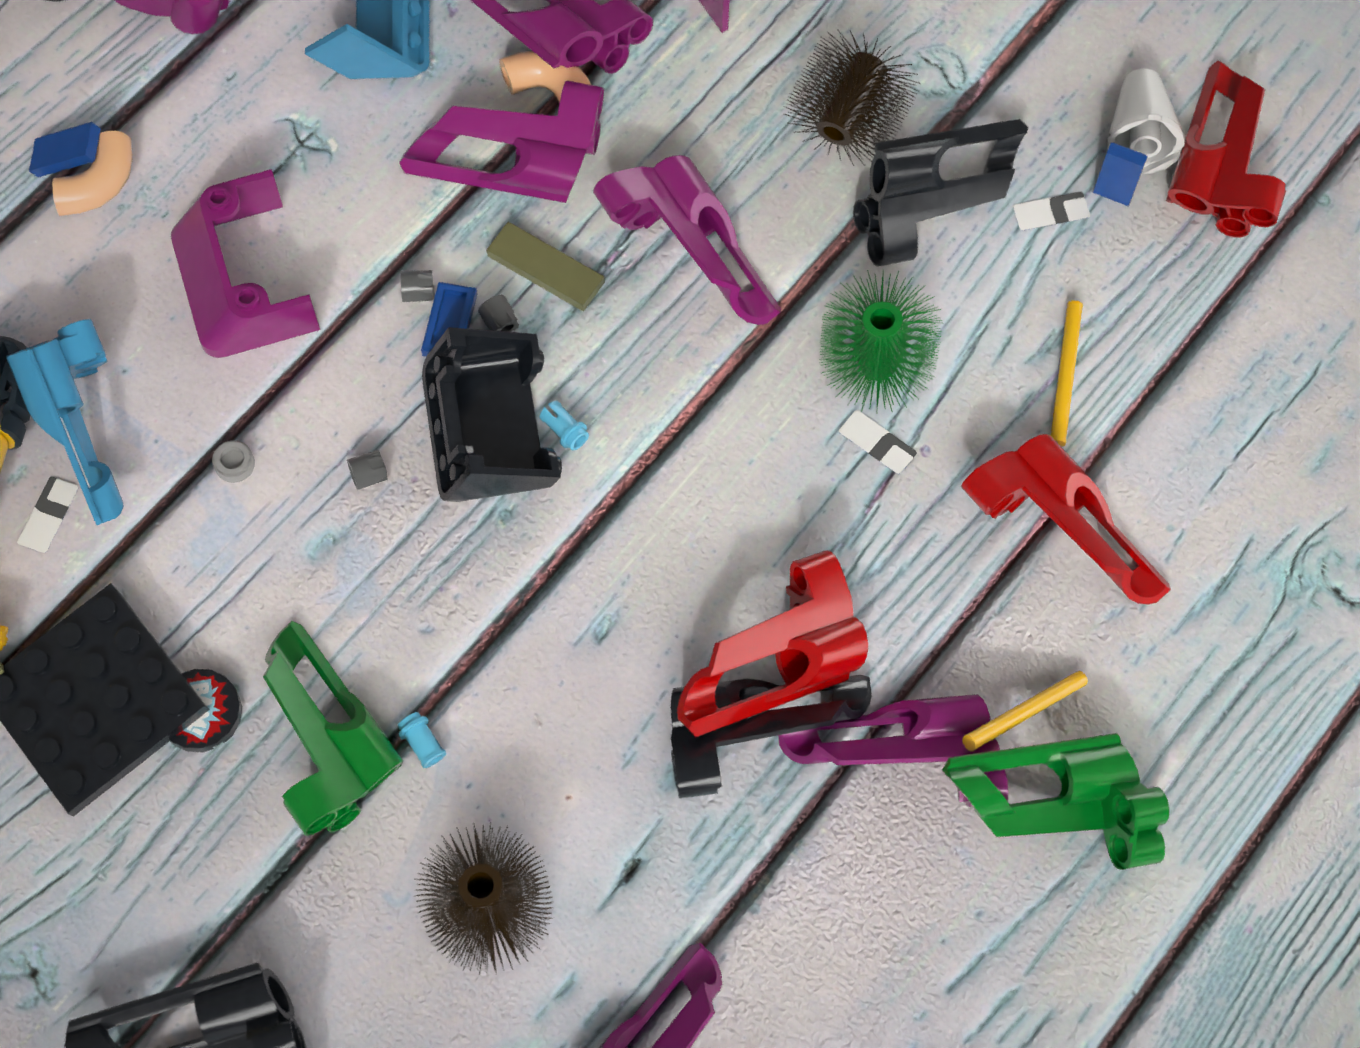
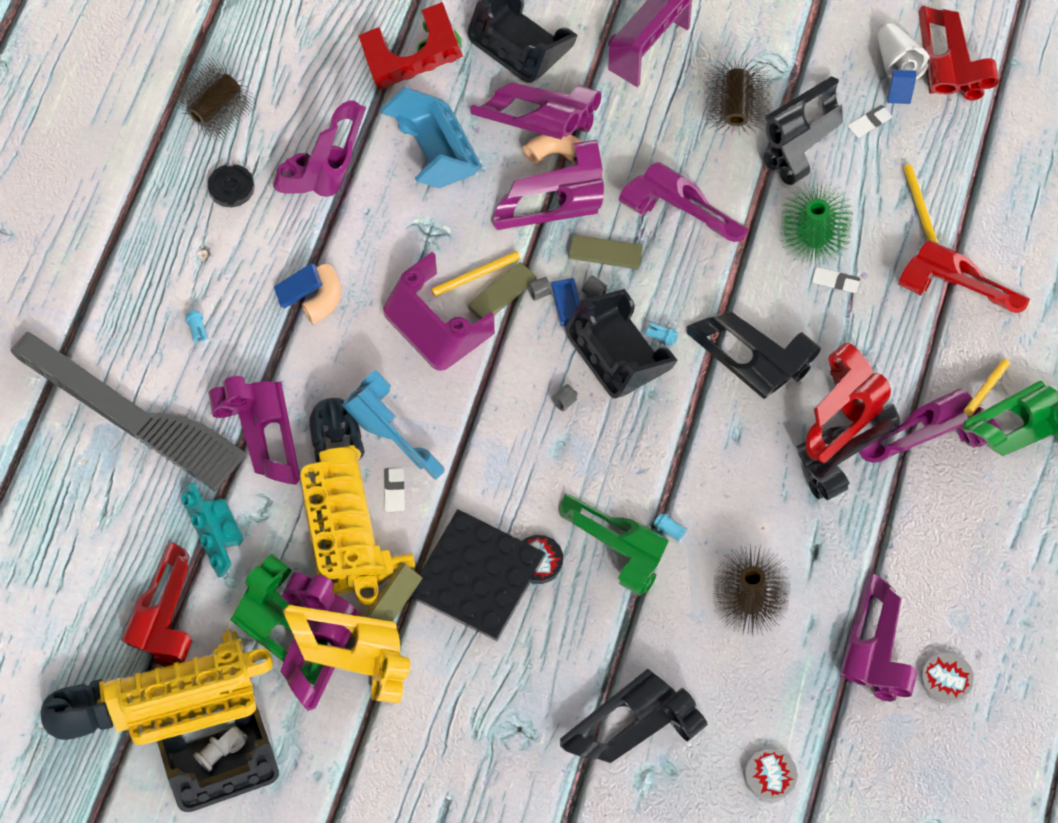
camera: 20 degrees left, 5 degrees down
light grey tile [212,440,255,483] -> none
none -> yellow bar [431,251,520,297]
none -> olive tile [468,262,537,319]
none -> black panel [687,311,821,399]

